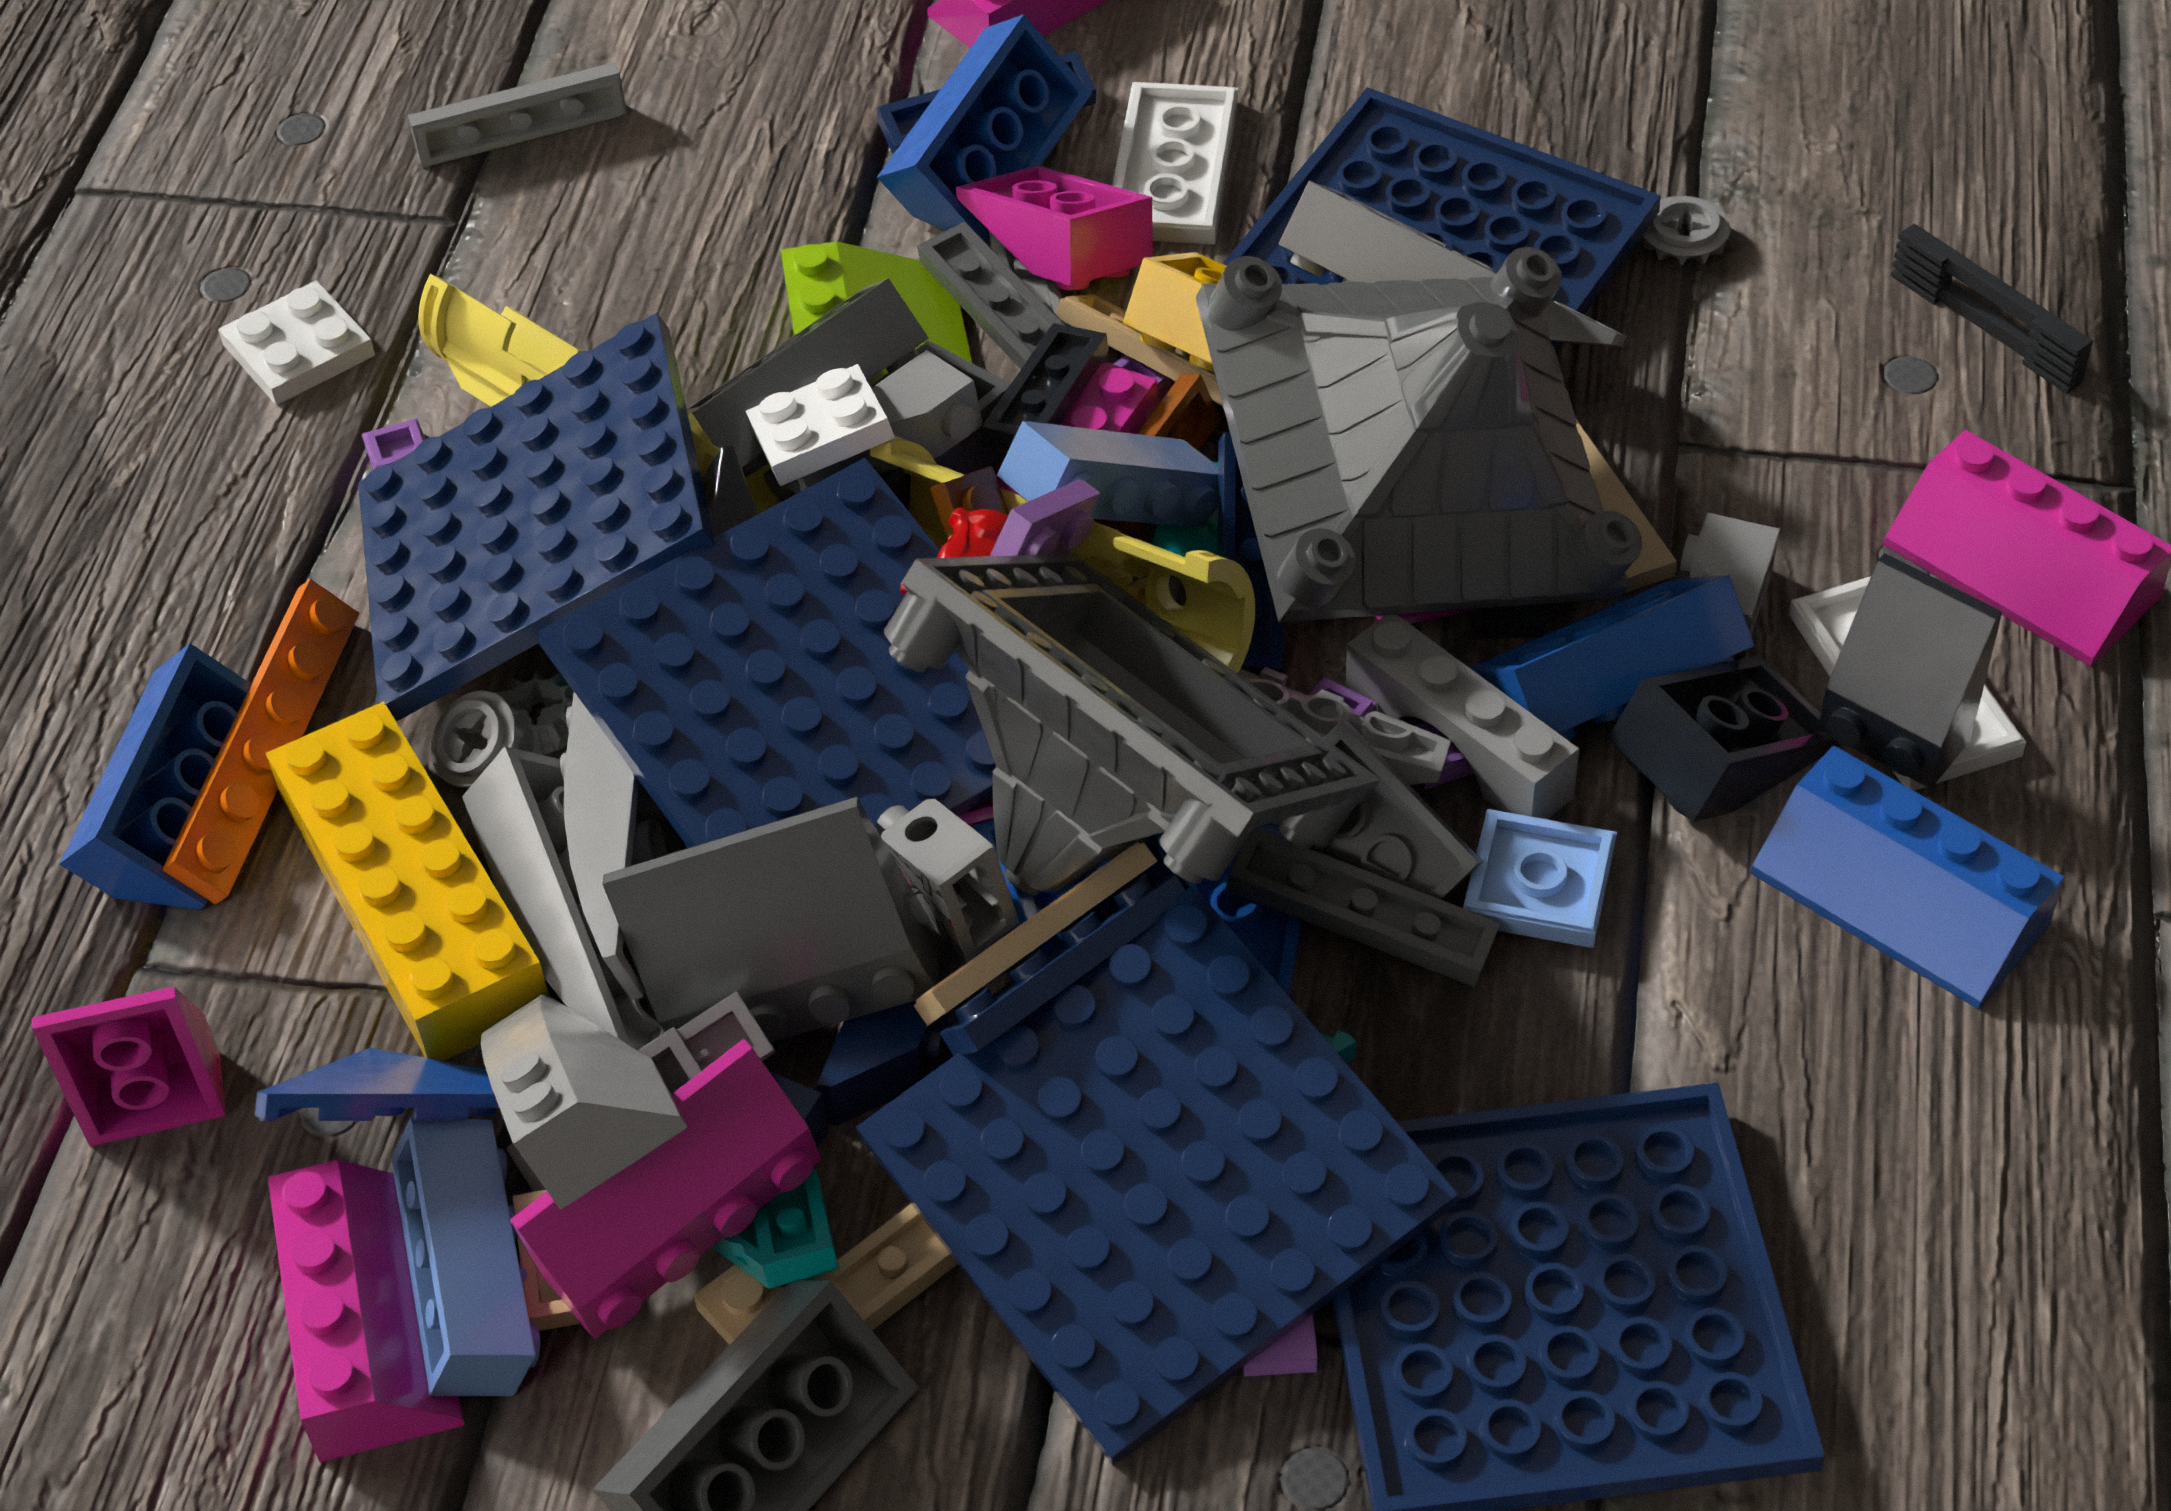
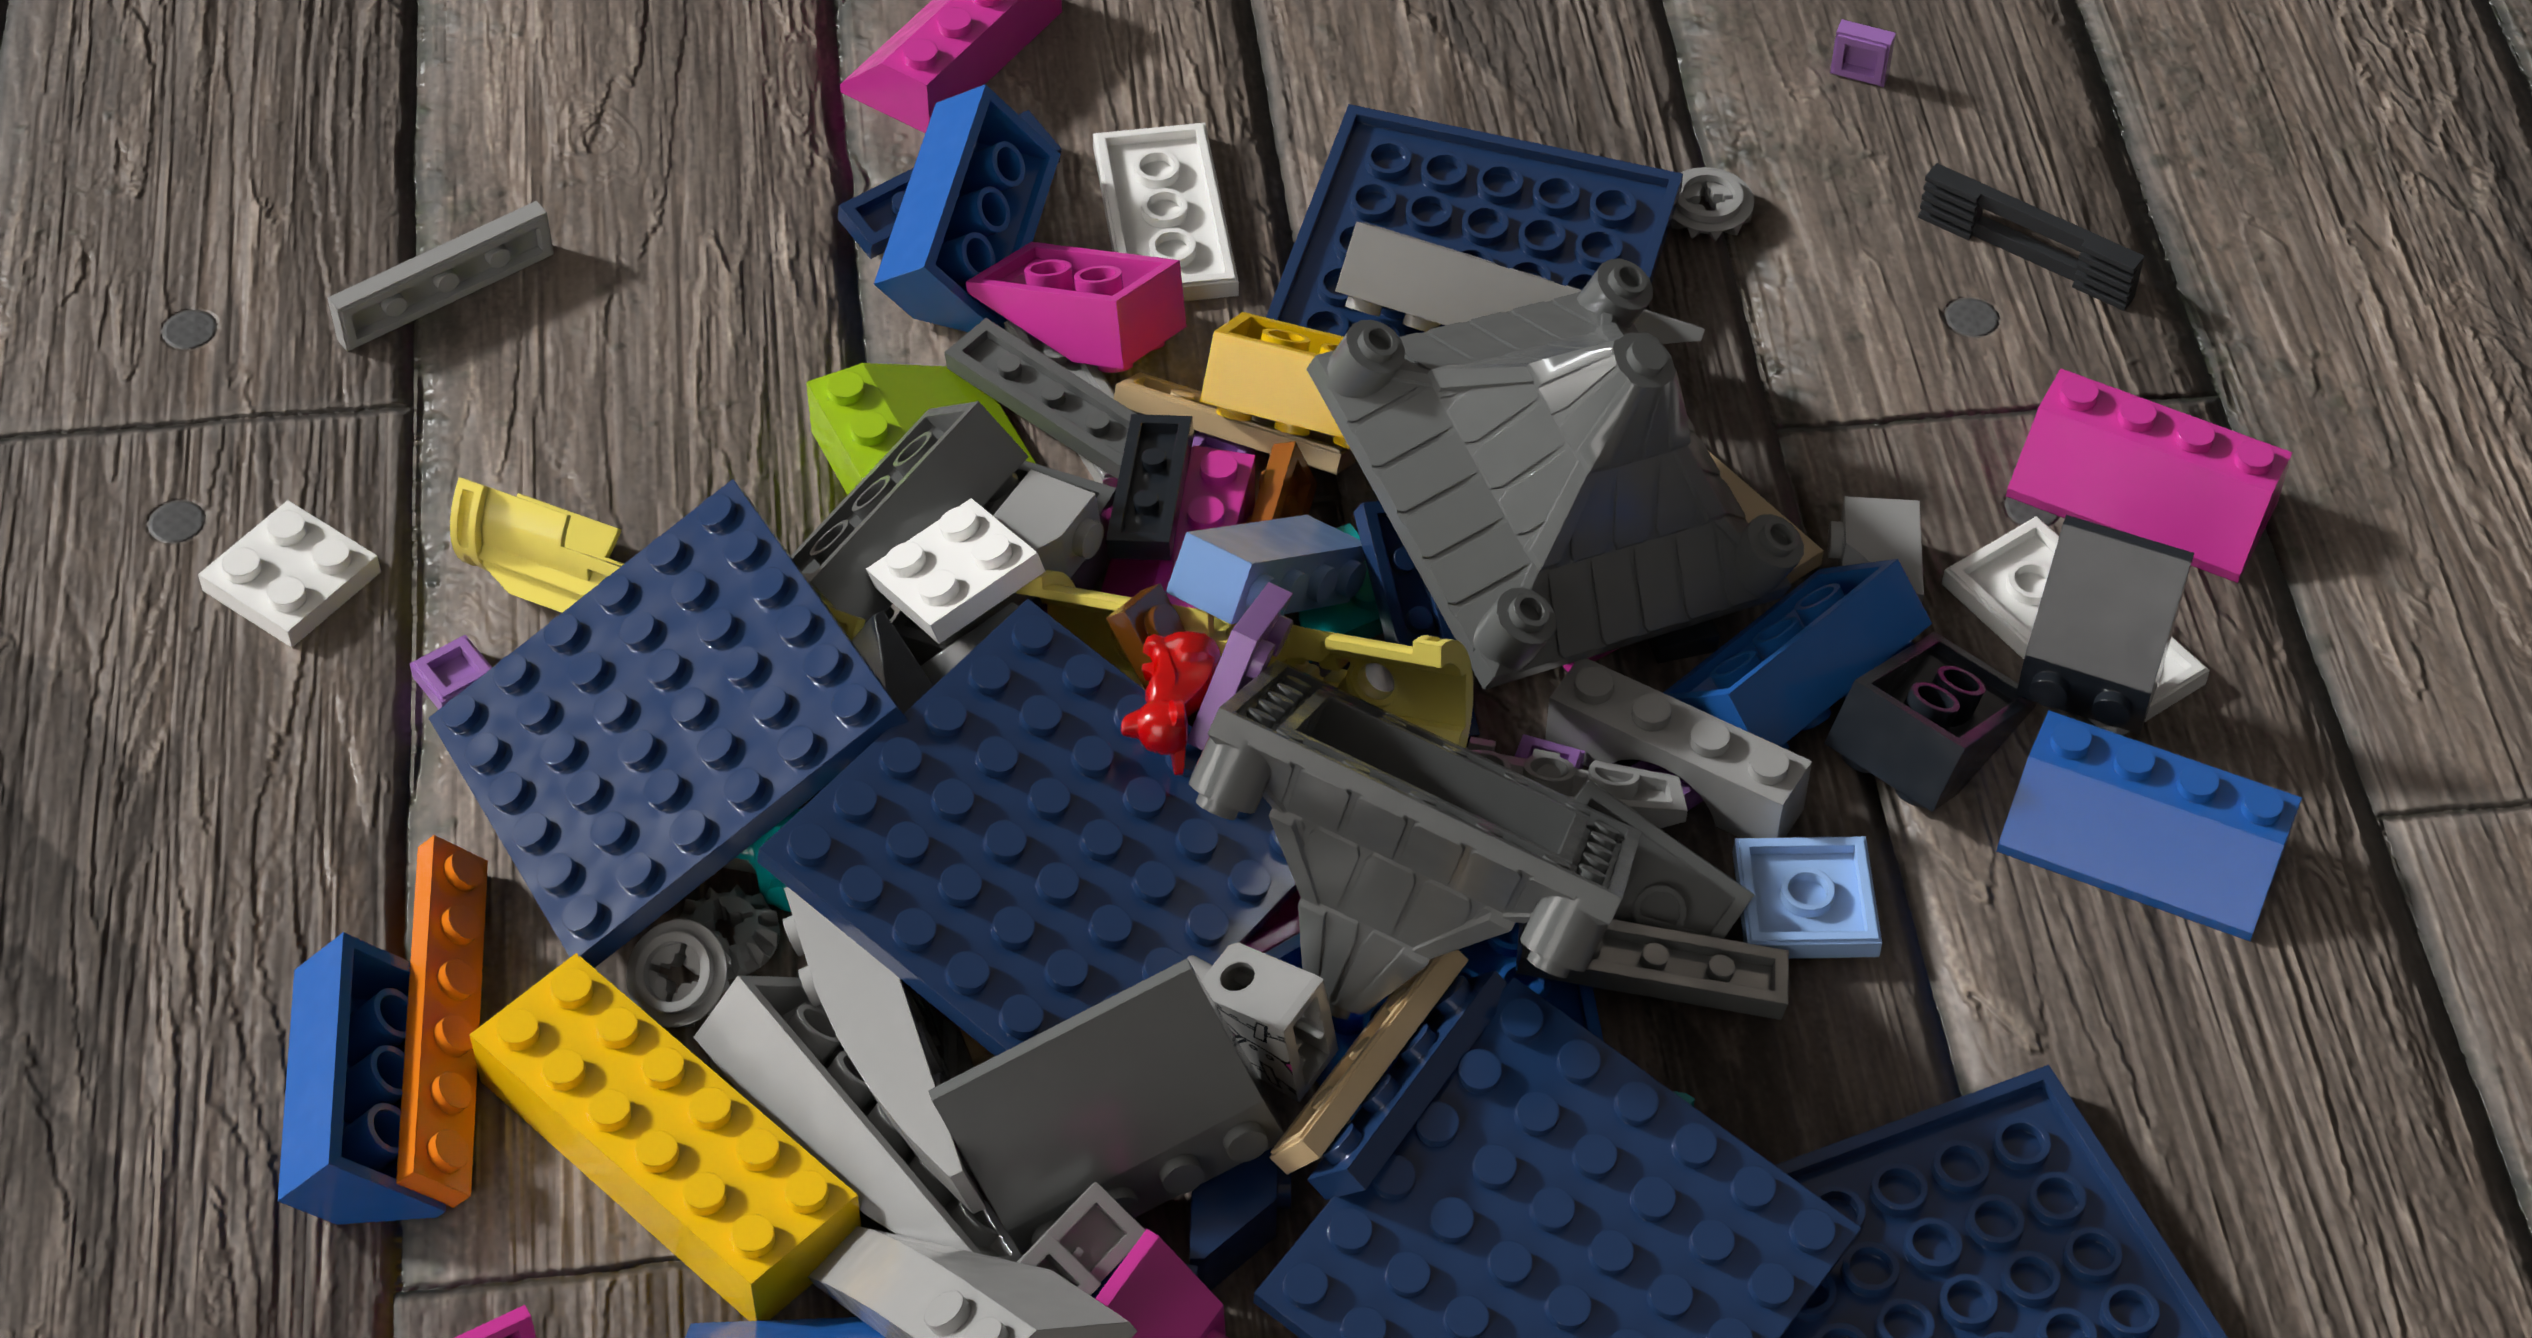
camera: 20 degrees left, 0 degrees up
none -> medium lavender tile [1830,19,1896,87]

